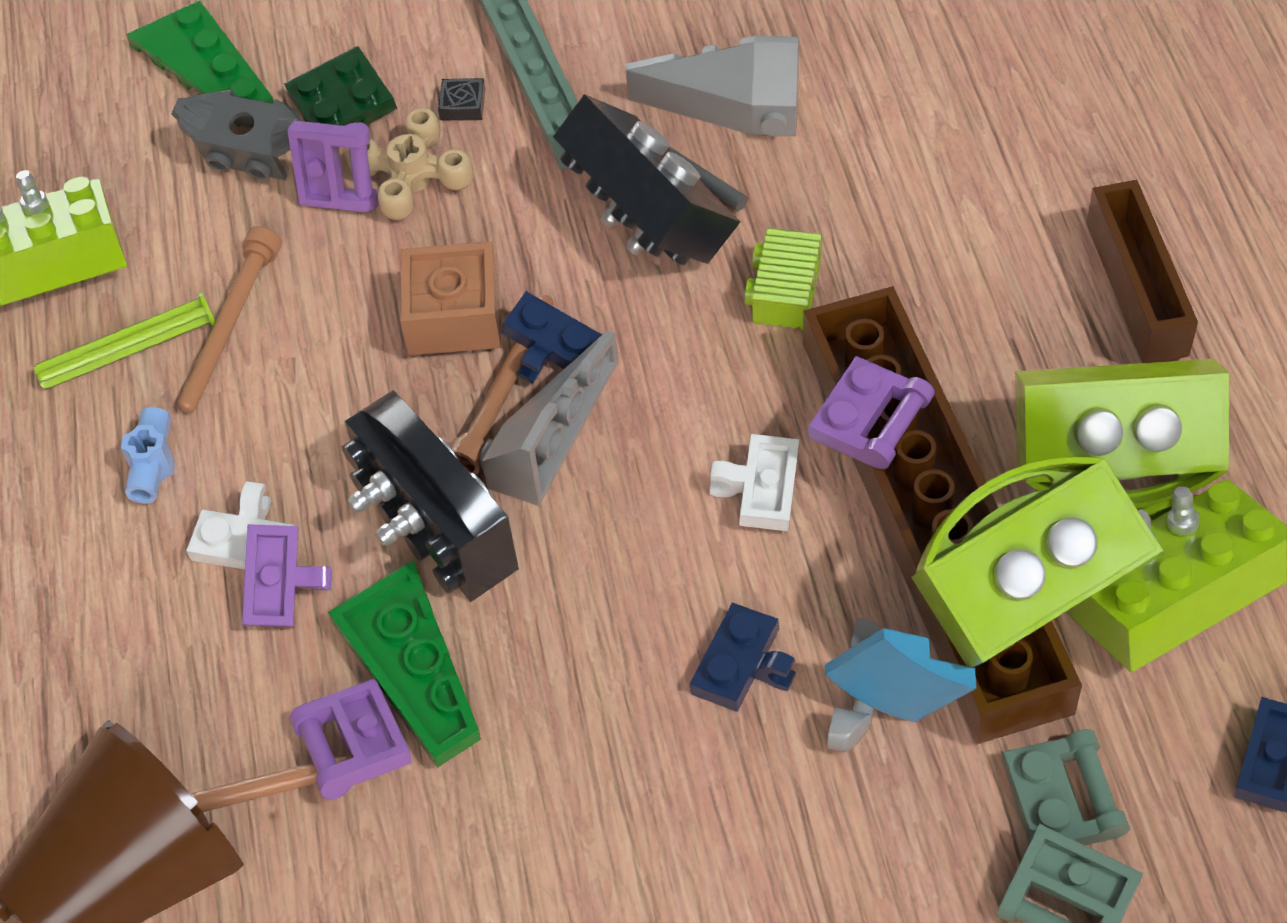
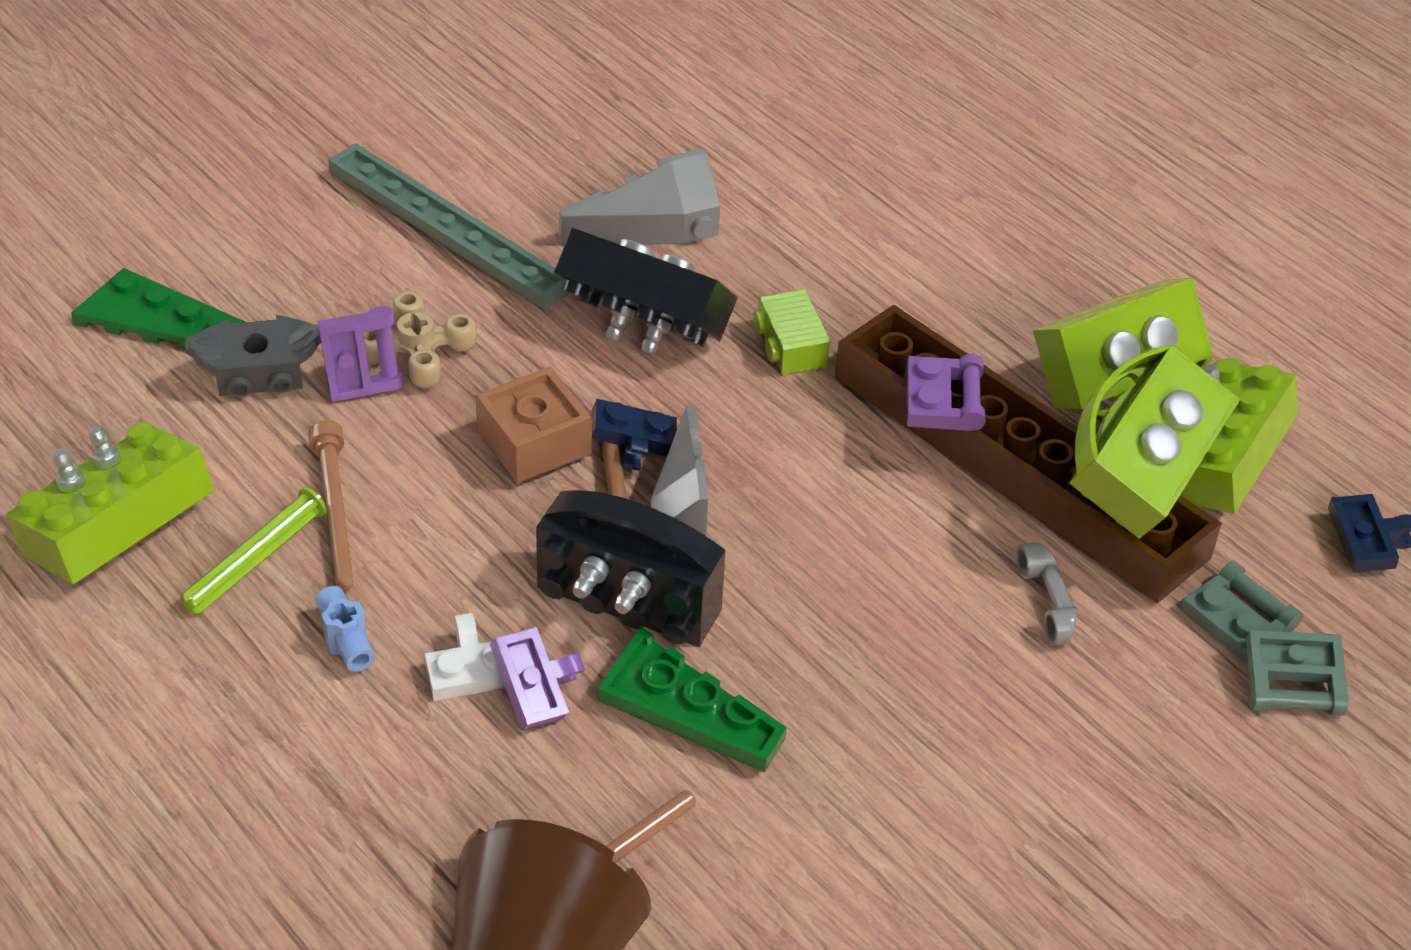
camera: 35 degrees left, 10 degrees down
dark green plate [284,46,397,127] -> none
medium lavender plate [289,678,412,800] -> none
black tile [438,78,486,120] -> none
dark blue plate [689,602,796,712] -> none
white plate [709,434,799,531] -> none
dark azure slope [825,628,976,722] -> none
reddish brown brick [1086,180,1198,363] -> none

